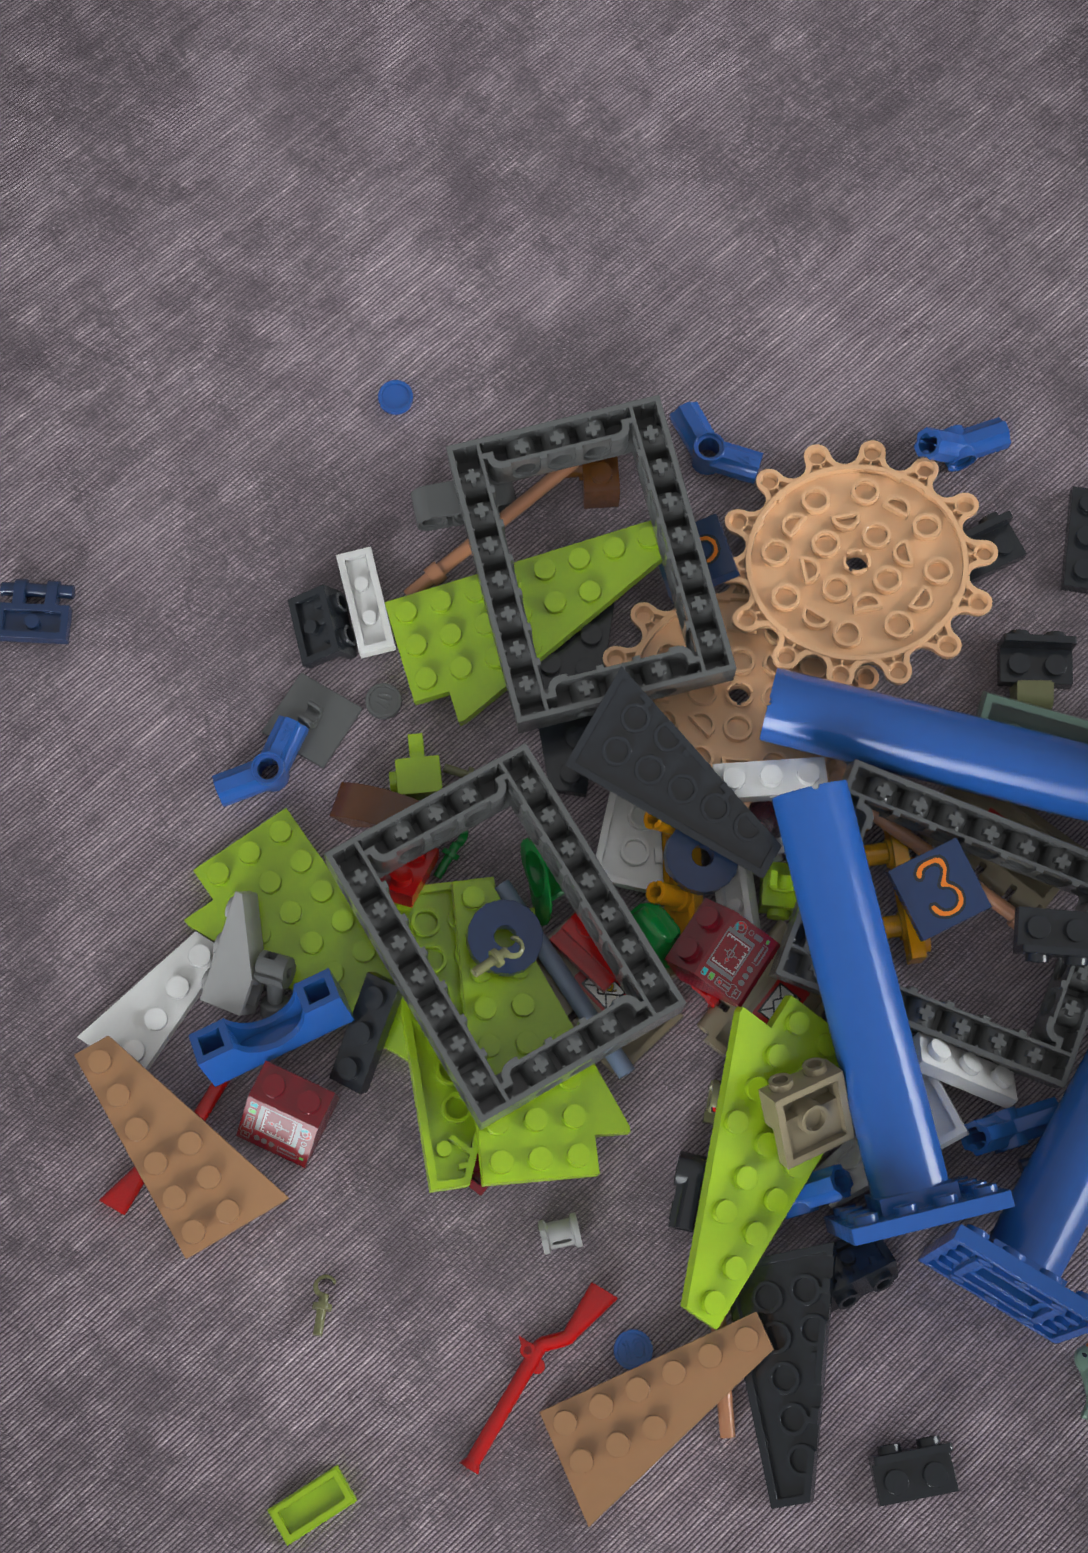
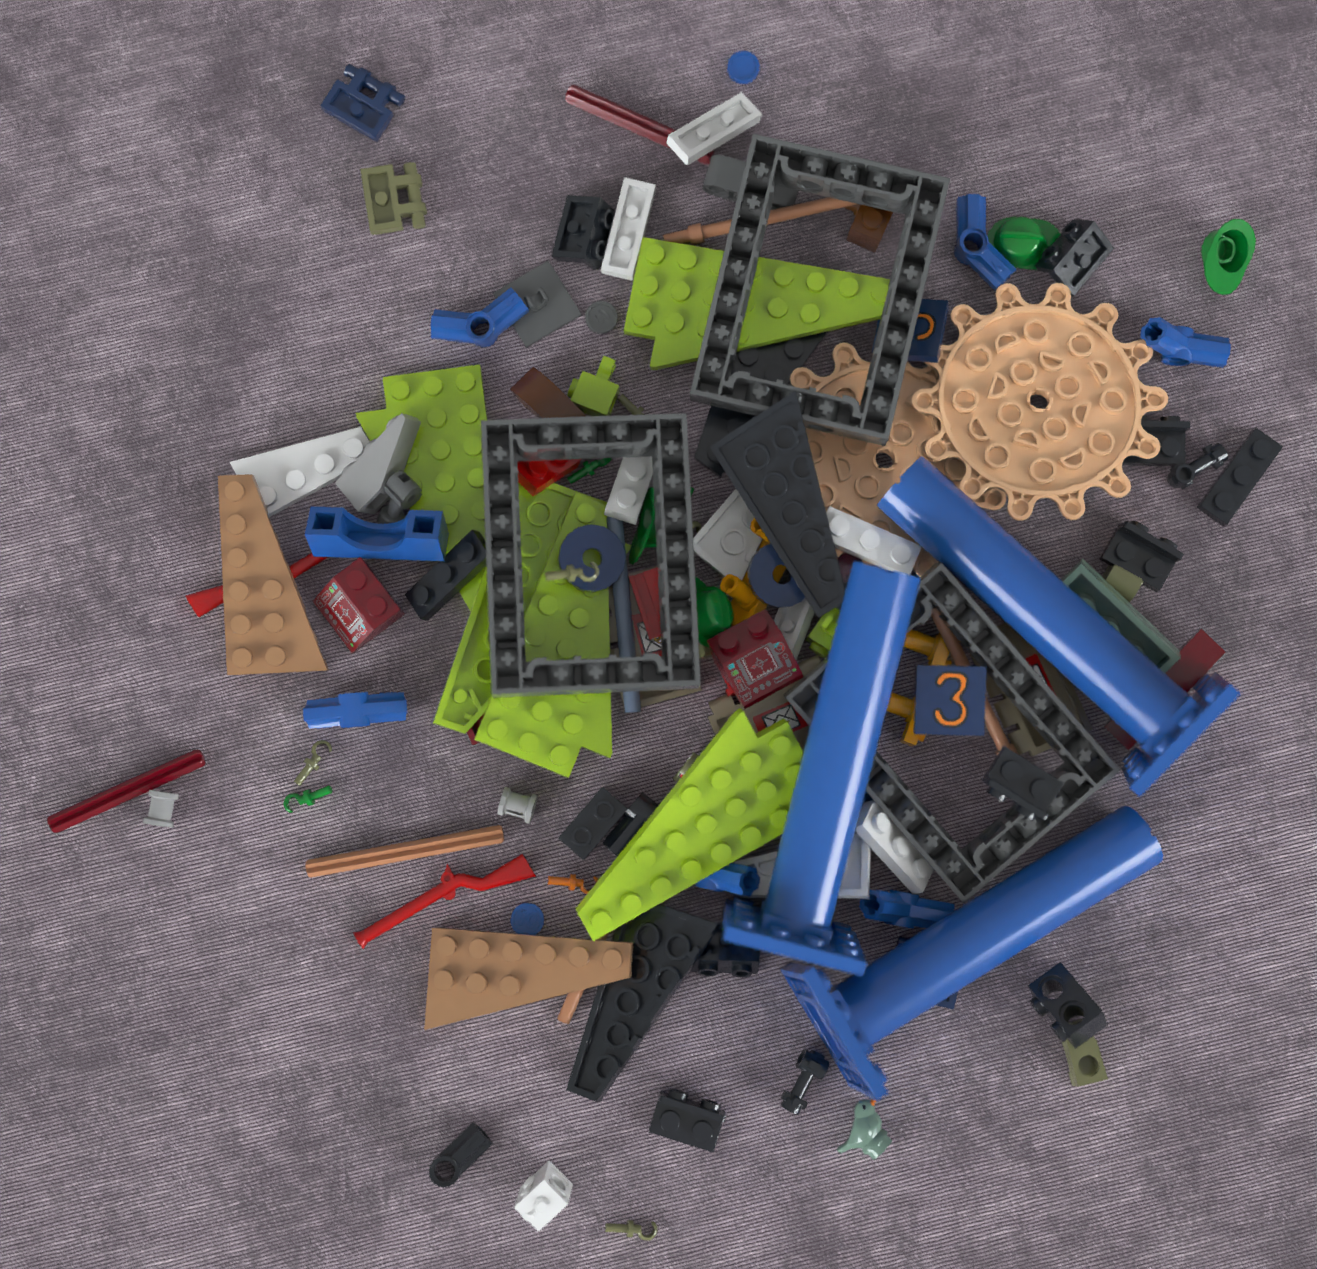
camera: 25 degrees right, 10 degrees up
lime tile [267,1465,358,1546] -> none
dark tan plate [758,1057,855,1170] -> none
none -> dark red axle [47,749,206,833]
none -> light grey bush [143,790,179,828]
none -> green hand [283,785,333,813]
none -> blue piece [303,692,407,729]
none -> nougat axle [305,825,504,878]
none -> olive plate [360,162,427,235]
none -> orange hand [548,874,598,894]
none -> black brick [558,787,628,860]
none -> dark red axle [565,84,715,165]
none -> white plate [604,456,653,525]
none -> white plate [666,92,762,166]
none -> black bar [780,1049,829,1115]
none -> green piece [988,216,1061,270]
none -> black bracket [1035,219,1114,296]
none -> black bar [1167,443,1228,490]
none -> green piece [1201,219,1256,295]

